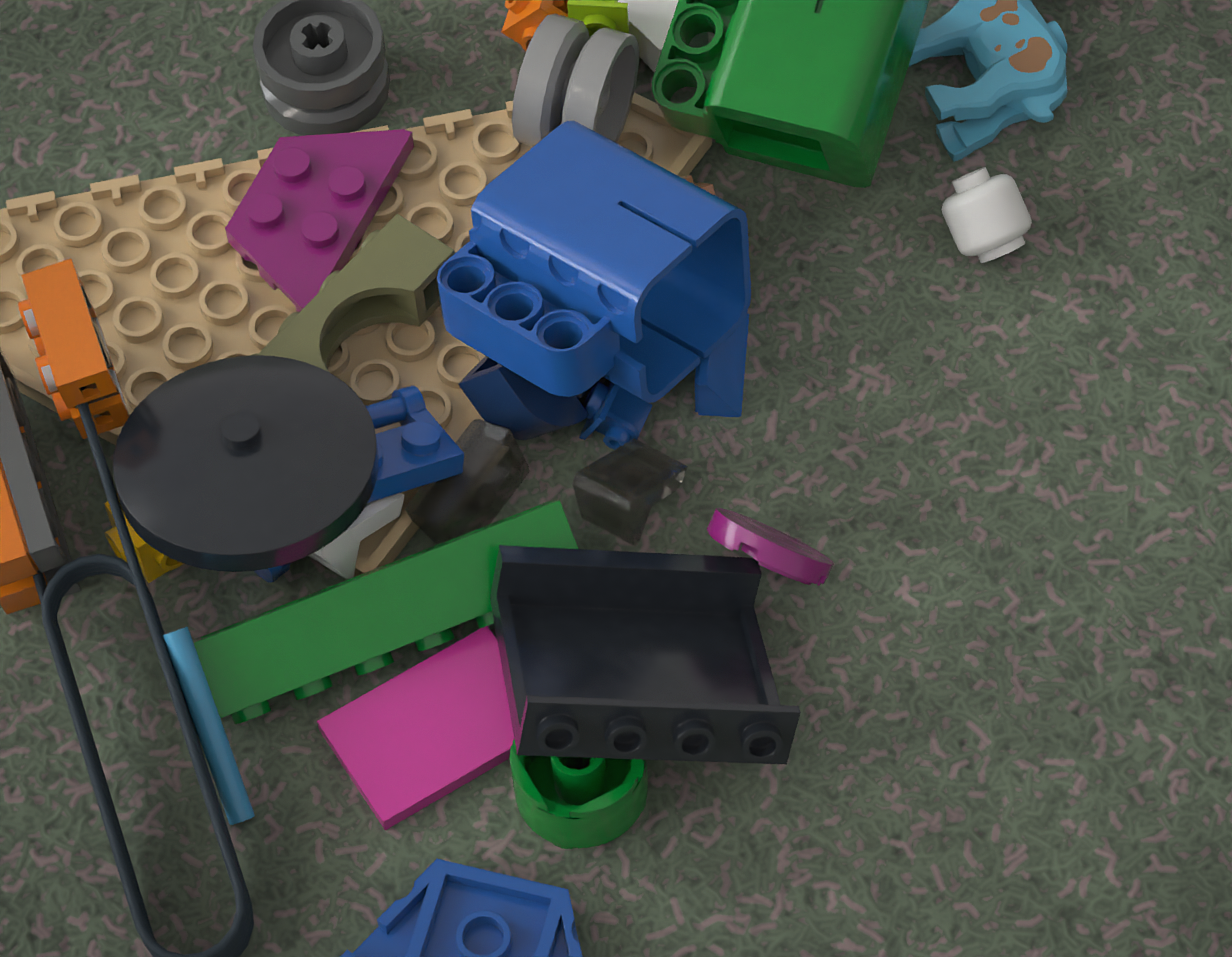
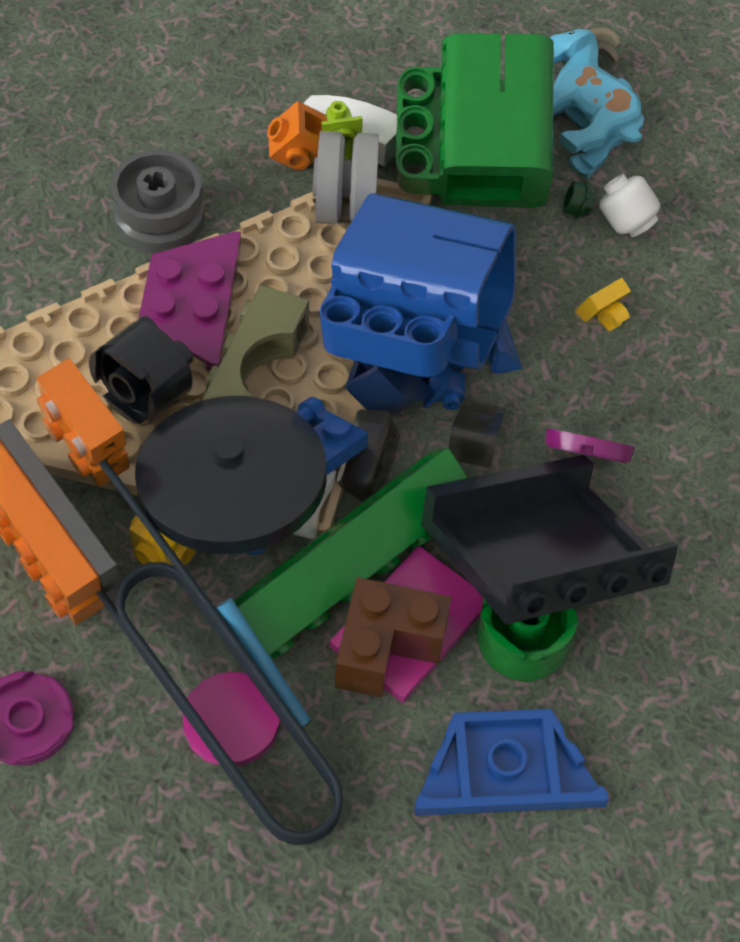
camera: 25 degrees left, 0 degrees up
none -> black brick [89,316,193,425]
none -> dark pink tile [183,672,280,766]
none -> reddish brown brick [335,577,452,698]
none -> dark green plate [563,181,596,220]
none -> yellow tile [575,278,631,332]

